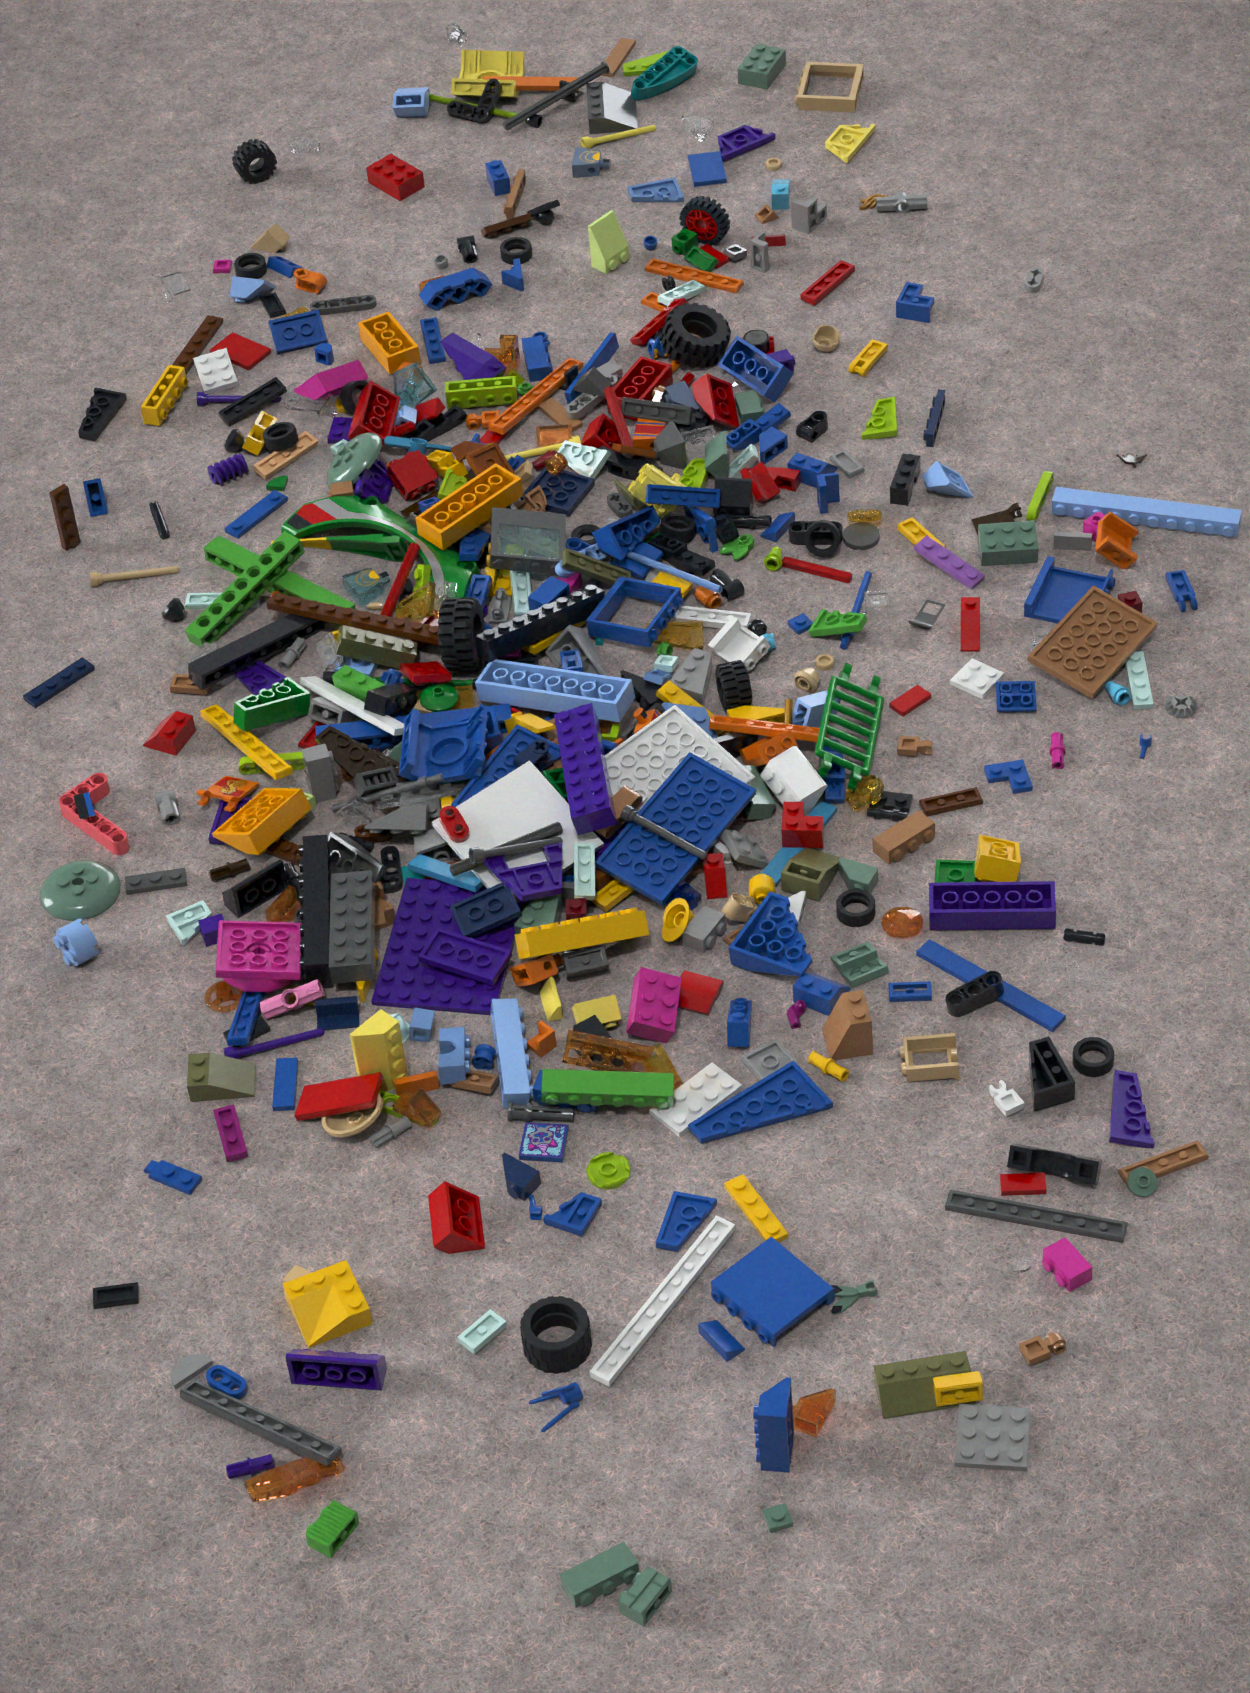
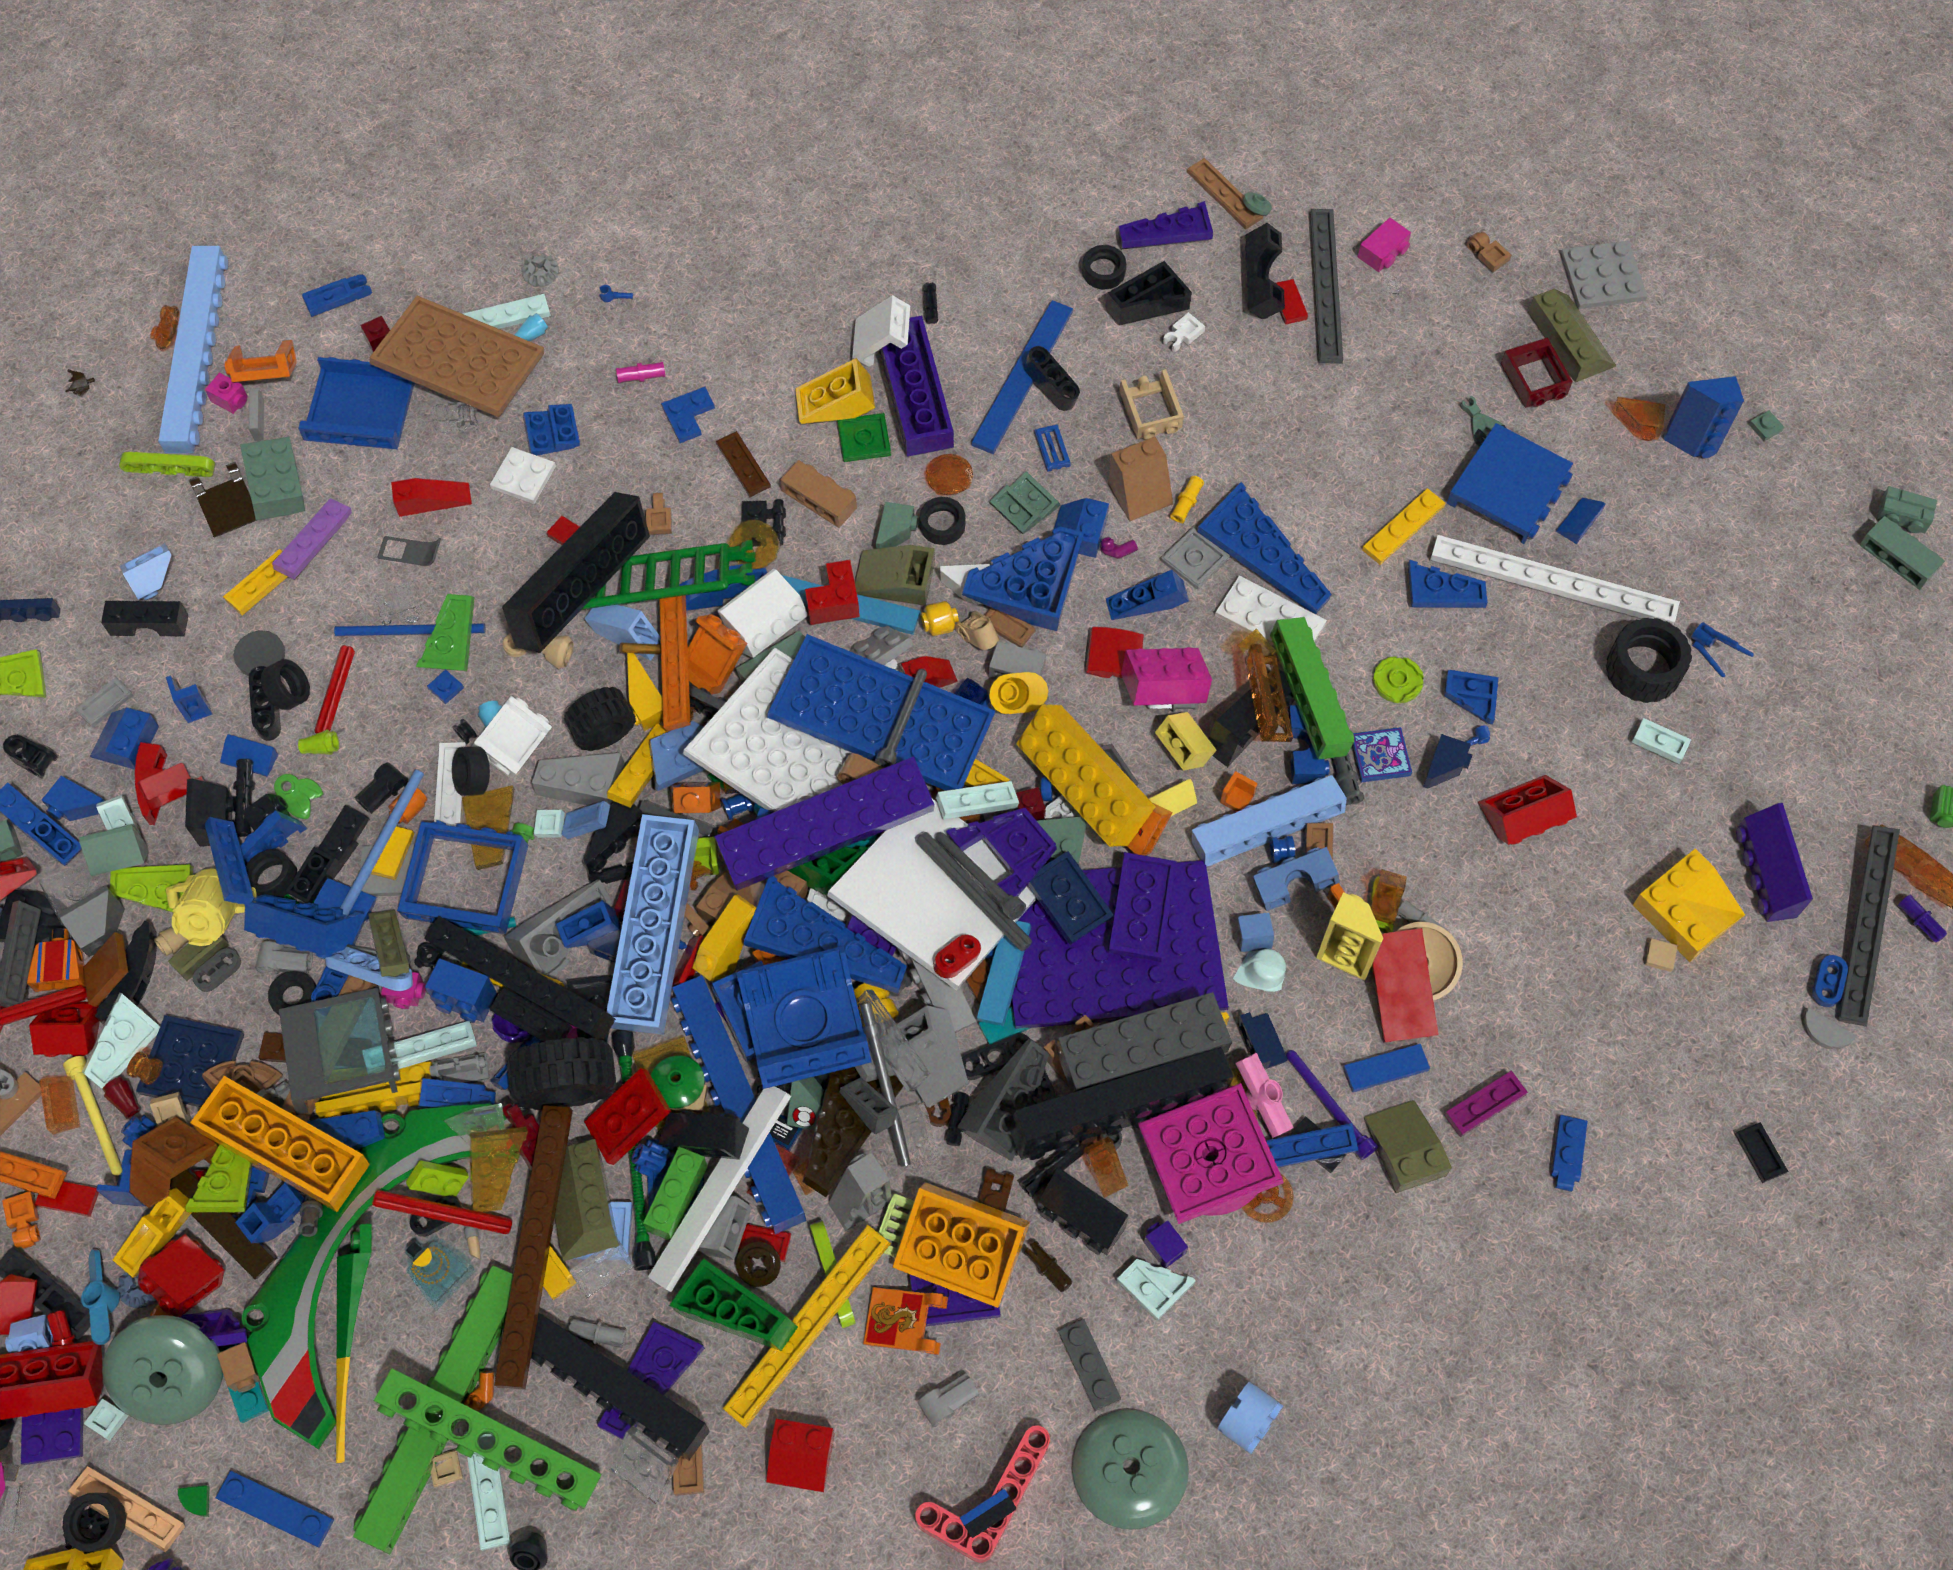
camera: 110 degrees left, 20 degrees up
dark blue piece [513,739,550,769] -> none
clear yellow wheel [847,509,882,522] -> none
yellow slope [933,1371,983,1407] -> none
none -> clear orange dish [150,305,179,350]
none -> black tyre [452,746,490,796]
none -> black brick [502,492,650,653]
none -> dark brown gear [736,1241,782,1287]
none -> white panel [852,295,910,367]
none -> dark red window [1500,337,1573,408]

